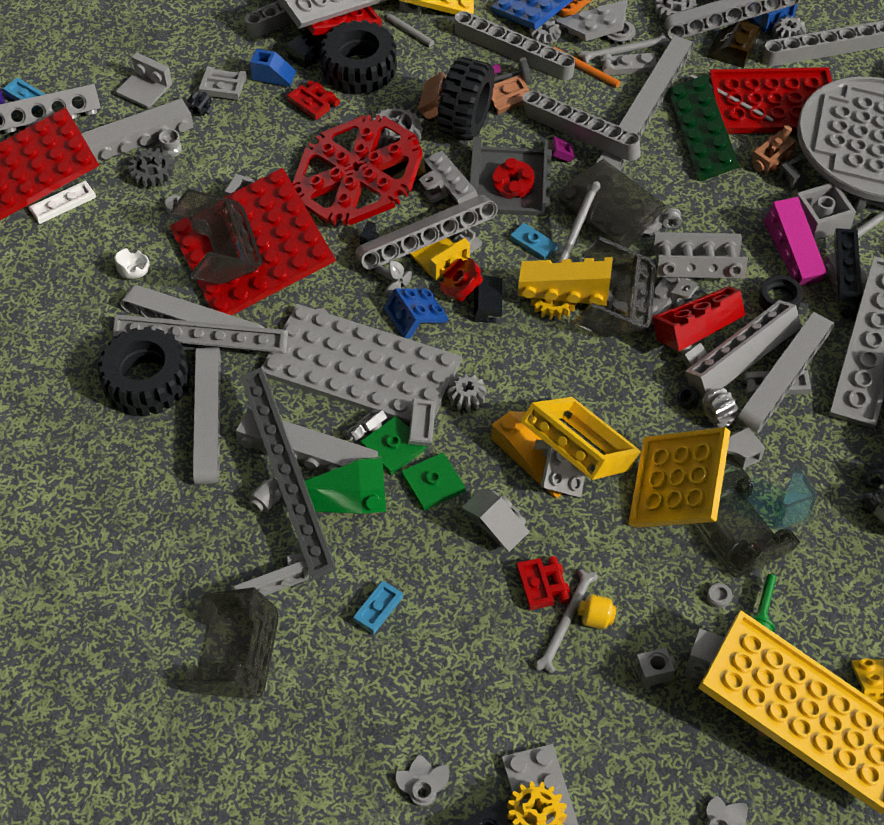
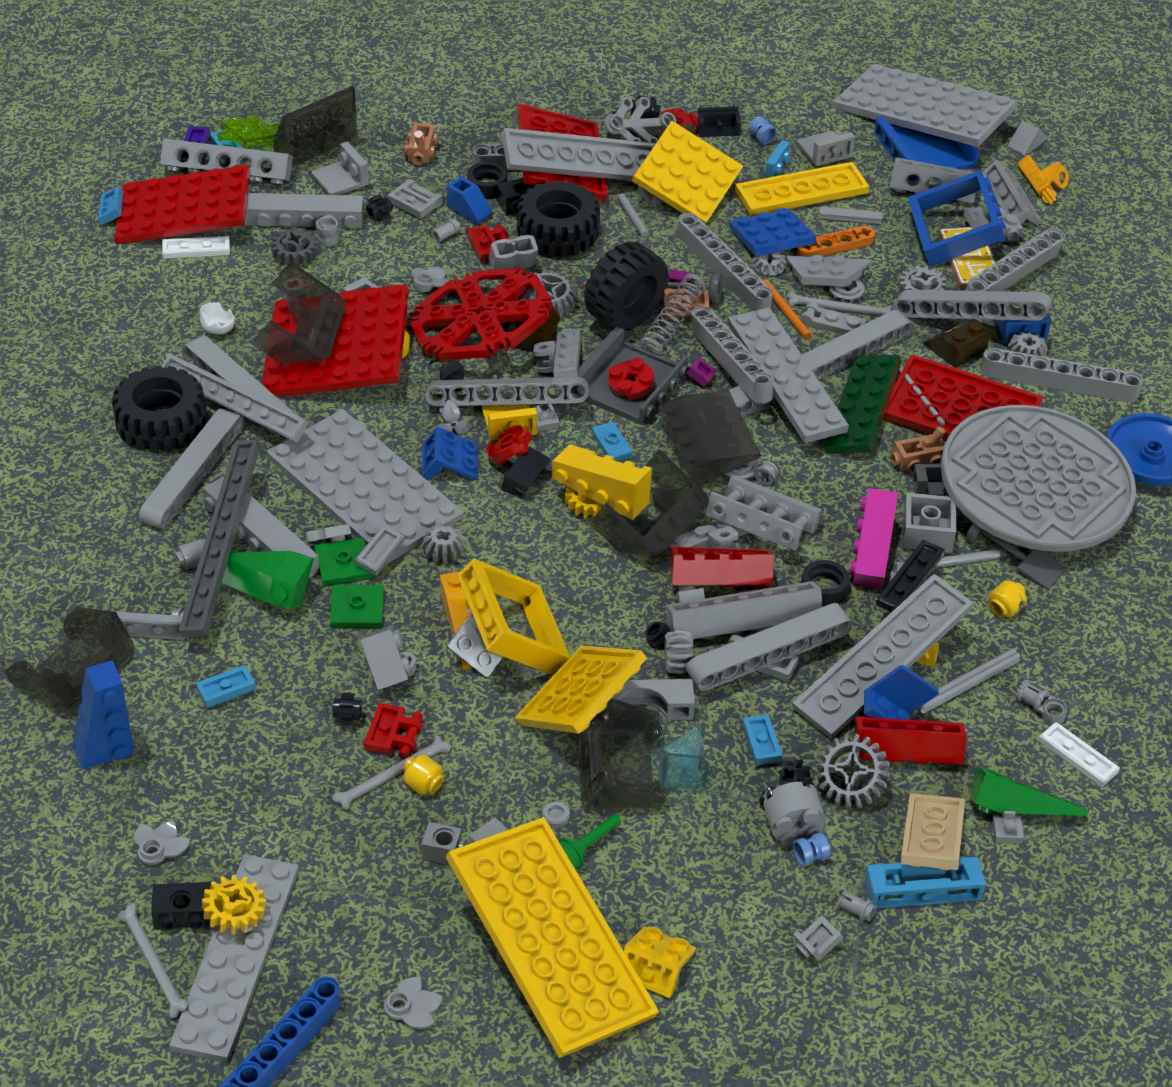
camera: 25 degrees right, 10 degrees down
light grey piece [557,181,600,263] -> none
none -> blue wedge [73,660,134,769]
none -> clear neon green plate [217,115,281,147]
none -> clear smoke slope [273,86,357,168]
none -> black gear [332,692,362,726]
none -> nougat brick [404,123,438,165]
none -> light grey plate [411,267,453,292]
none -> light grey pin [432,219,461,242]
none -> black tyre [467,162,507,199]
none -> light grey brick [489,235,538,270]
none -> light grey piece [639,274,706,355]
none -> light grey plate [727,307,849,443]
none -> dark azure plate [742,714,783,766]

